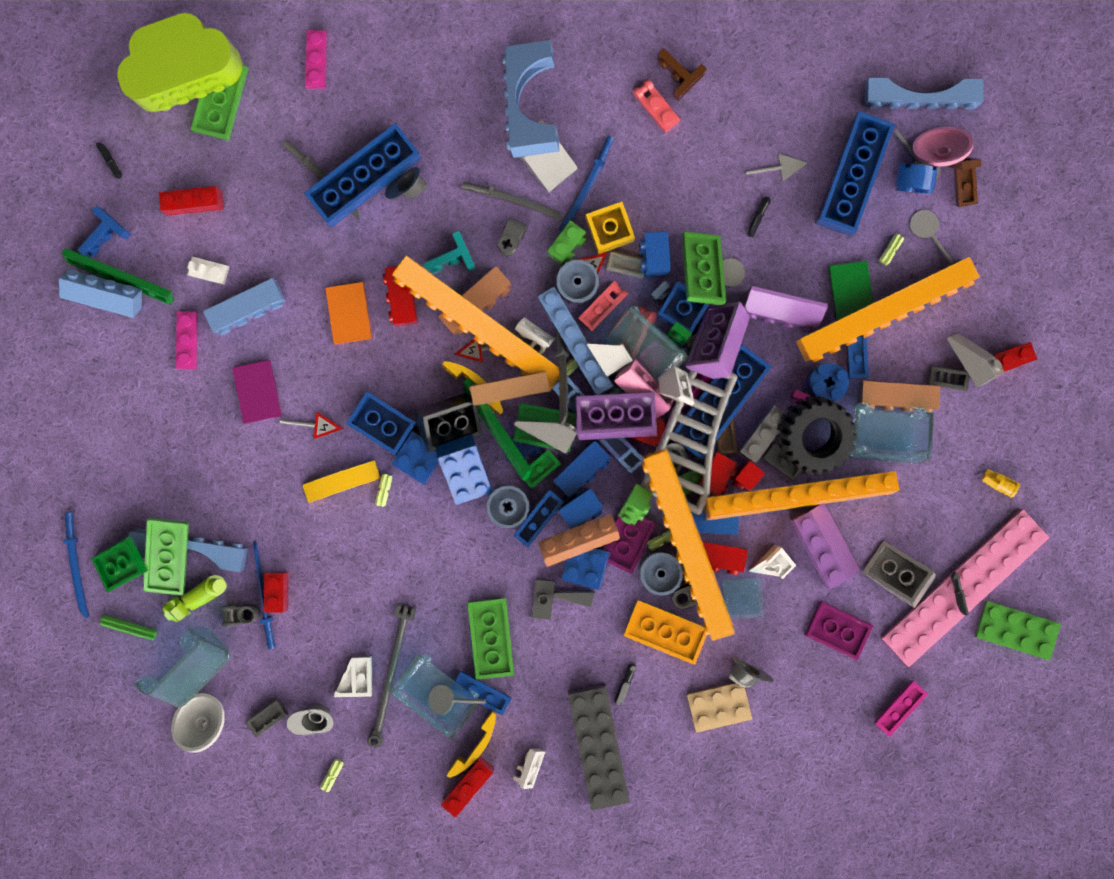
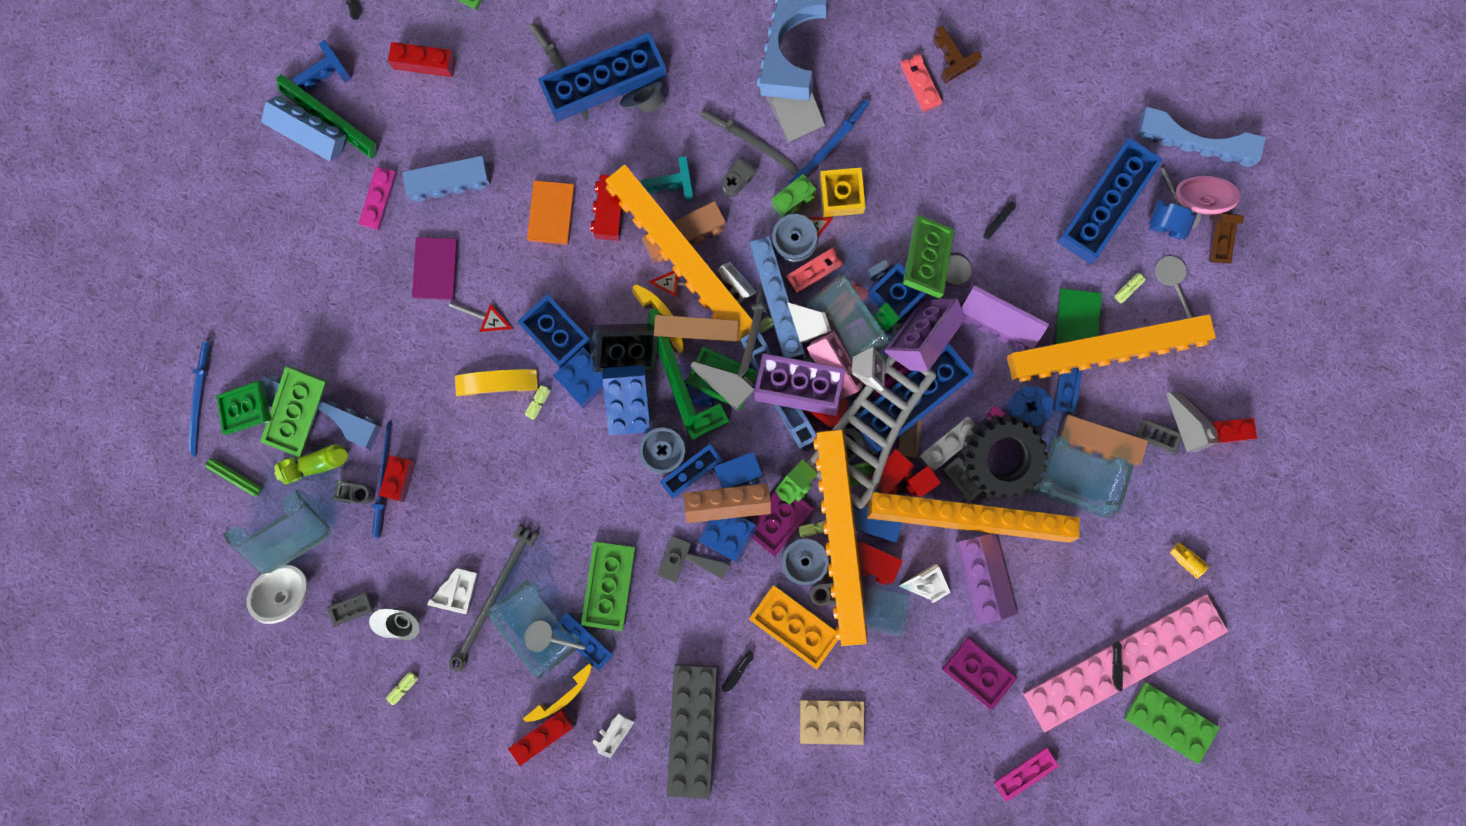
camera: 15 degrees right, 5 degrees down
white plate [187,257,229,285] -> none
blue brick [554,441,611,497] -> none
light grey tile [606,251,644,279] -> none
blue brick [639,231,671,278] -> none
dark grey piece [728,656,774,687] -> none
light grey piece [745,153,808,181] -> none
light grey slope [862,541,936,608] -> none

